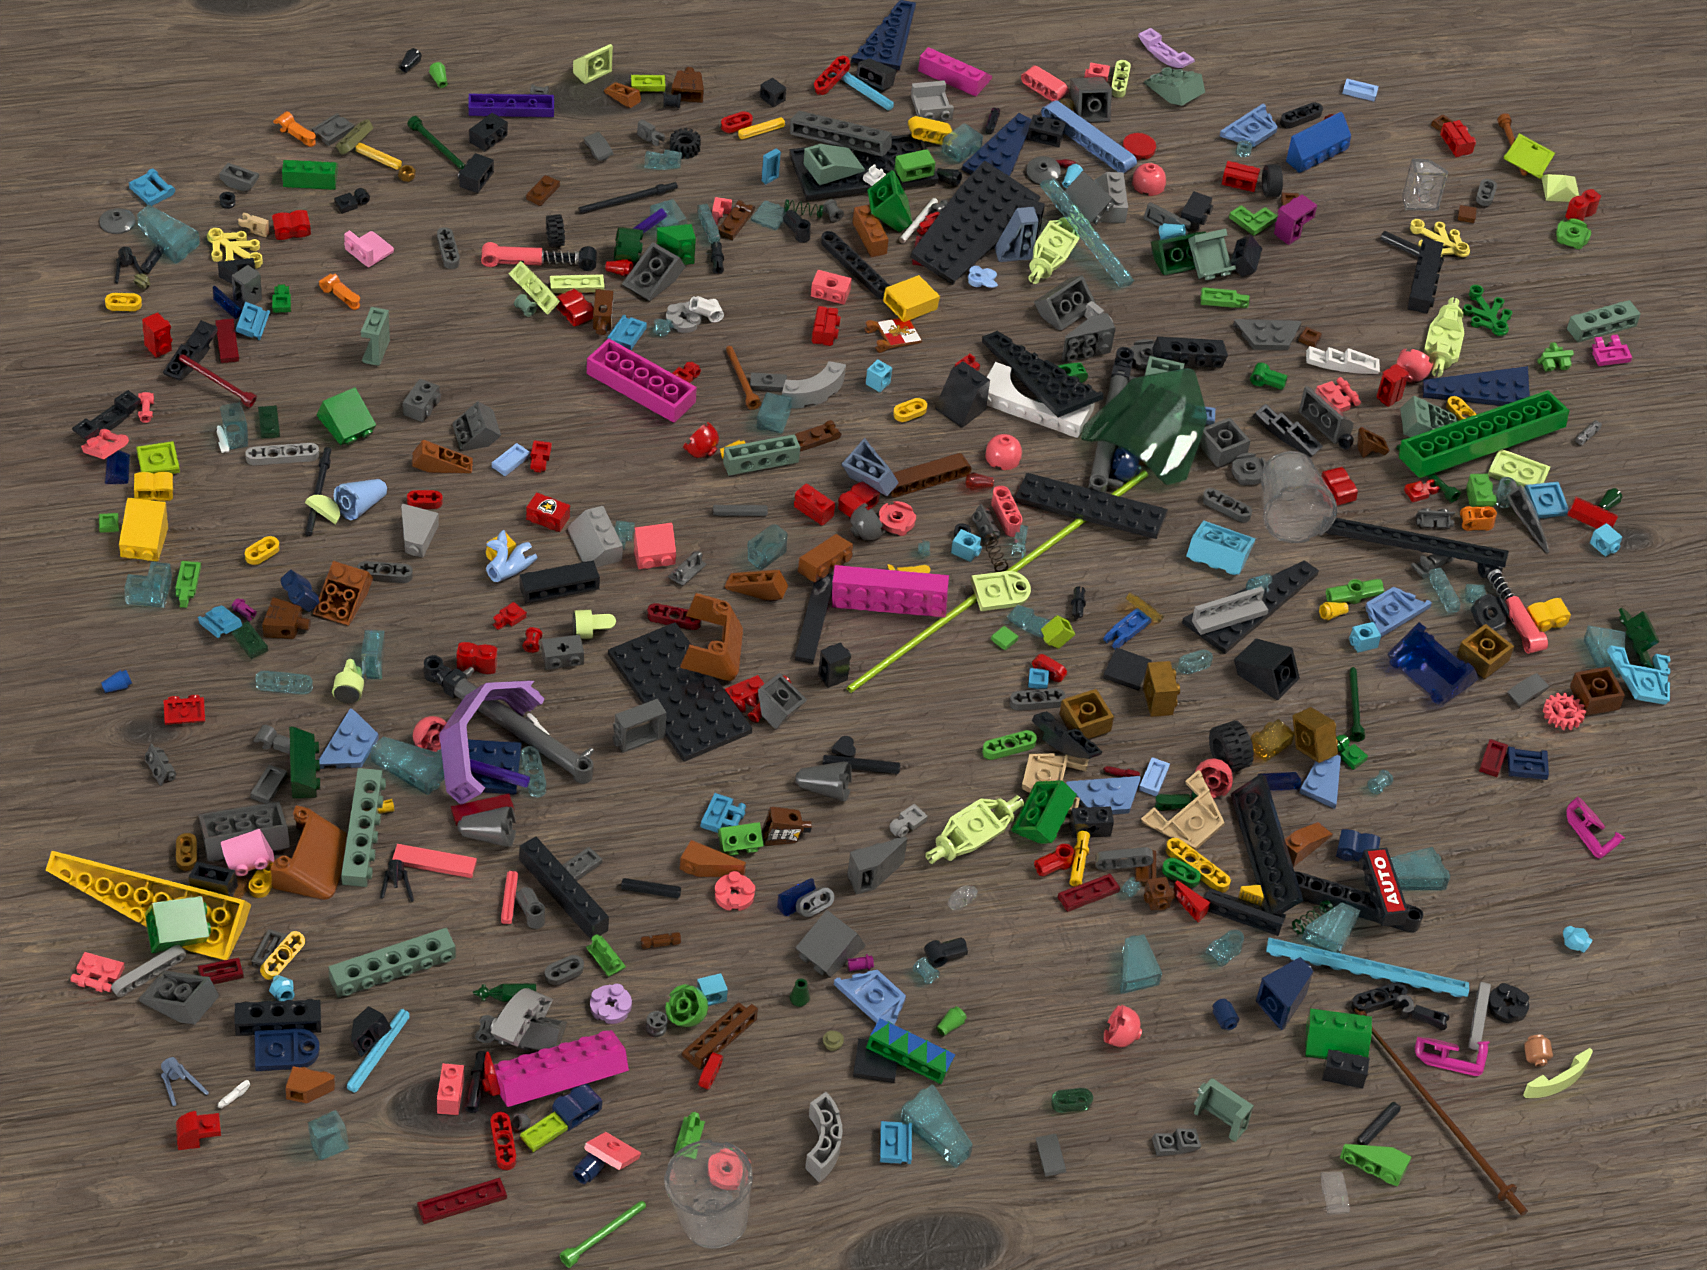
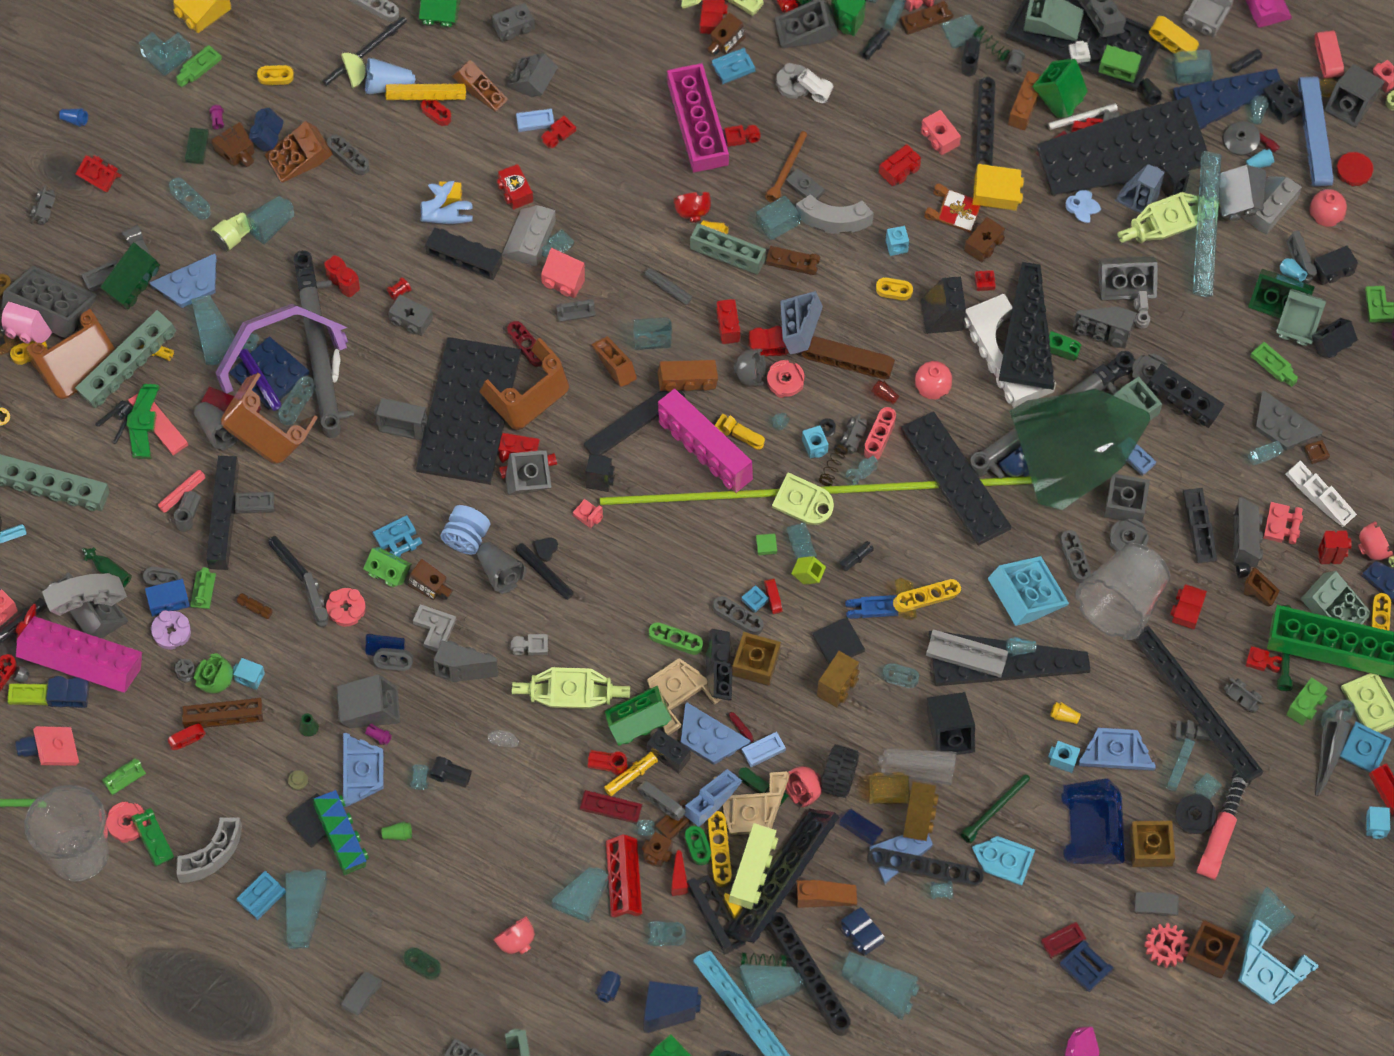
camera: 45 degrees right, 15 degrees up
dark azure plate [198,605,242,638] -> none
light grey slope [401,504,439,558] -> none
coral cylinder [413,716,447,757] -> none
red plate [493,602,527,630] -> none
yellowish green piece [572,610,616,639] -> none
clear light blue plate [653,319,671,336] -> none
dark orange slope [680,840,746,877] -> none
green piece [1250,363,1288,390] -> none
bright green piece [1325,579,1384,604] -> none
green plate [1336,735,1368,770] -> none
brick [1359,847,1409,926] -> none
orange piece [1460,506,1497,531] -> none
yellow brick [1527,598,1571,632] -> none
dark green bracket [1618,607,1660,669] -> none
none -> green plate [127,384,160,459]
none -> green plate [132,808,175,867]
none -> blue panel [145,579,190,617]
none -> dark orange windscreen [221,373,318,464]
none -> dark grey hinge [303,572,328,628]
none -> yellow piece [385,84,466,100]
none -> light grey plate [413,604,457,651]
none -> light blue wheel [440,505,491,555]
none -> coral bracket [573,499,603,528]
none -> red fence [606,834,642,918]
none -> medium blue slope [685,769,742,827]
none -> yellowish green wedge [729,823,779,909]
none -> black beam [867,847,984,887]
none -> clear slope [878,749,957,785]
none -> yellow beam [893,579,961,612]
none -> reddish brown brick [964,217,1005,263]
none -> medium azure tile [972,836,1035,886]
none -> clear light blue beam [1248,441,1284,465]
none -> clear light blue cone [1251,96,1269,124]

